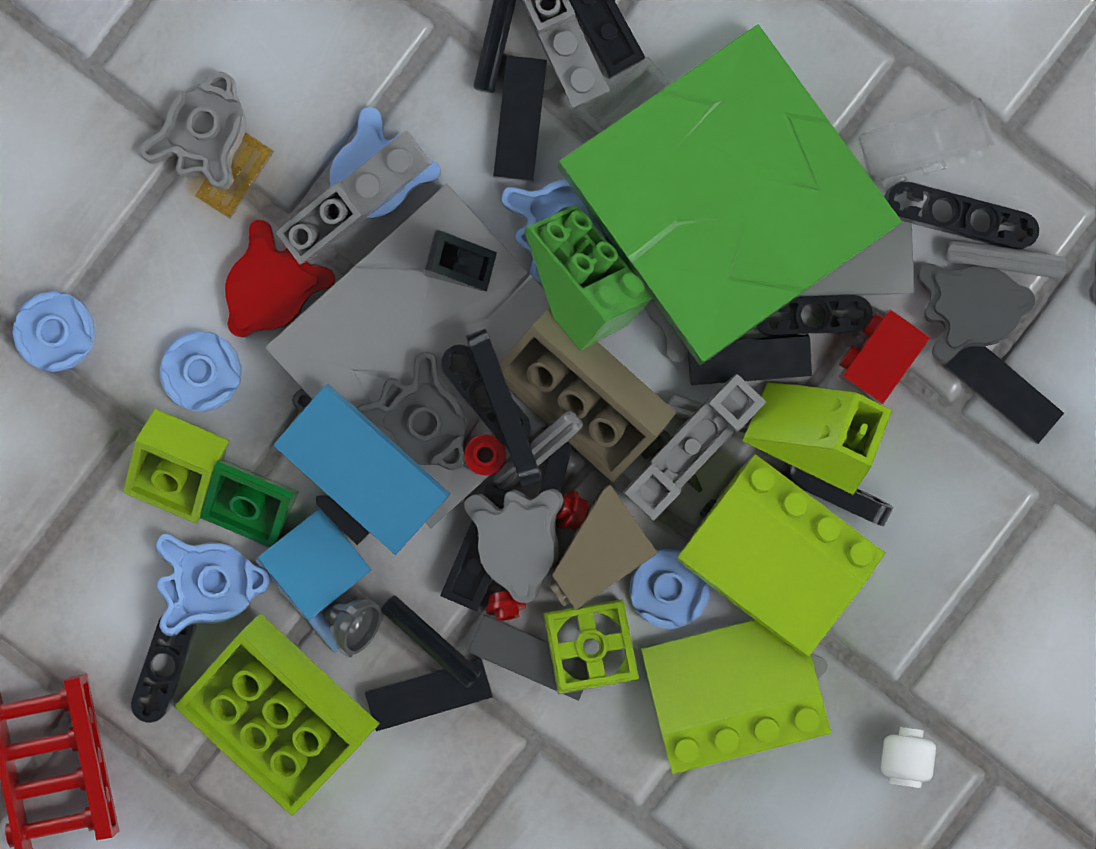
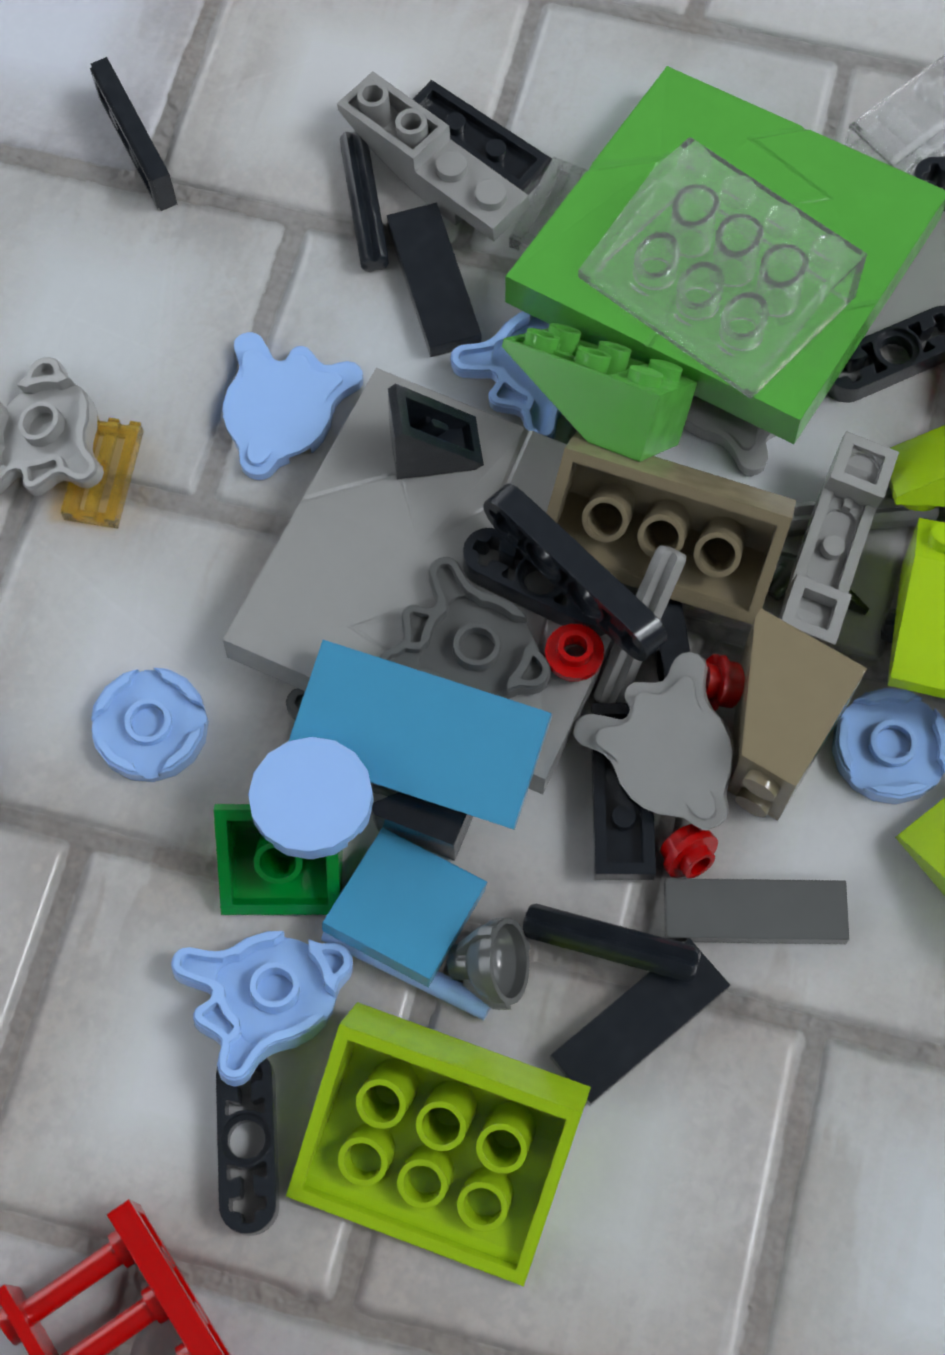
camera: 25 degrees left, 20 degrees down
lime slope [123,409,230,524] -> none
red tile [225,220,335,338] -> none
light grey slope [276,131,433,265] -> none
lime piece [543,599,639,695] -> none
black tile [688,334,812,385] -> none
none -> light blue tile [248,737,374,859]
none -> clear slope [578,137,867,399]

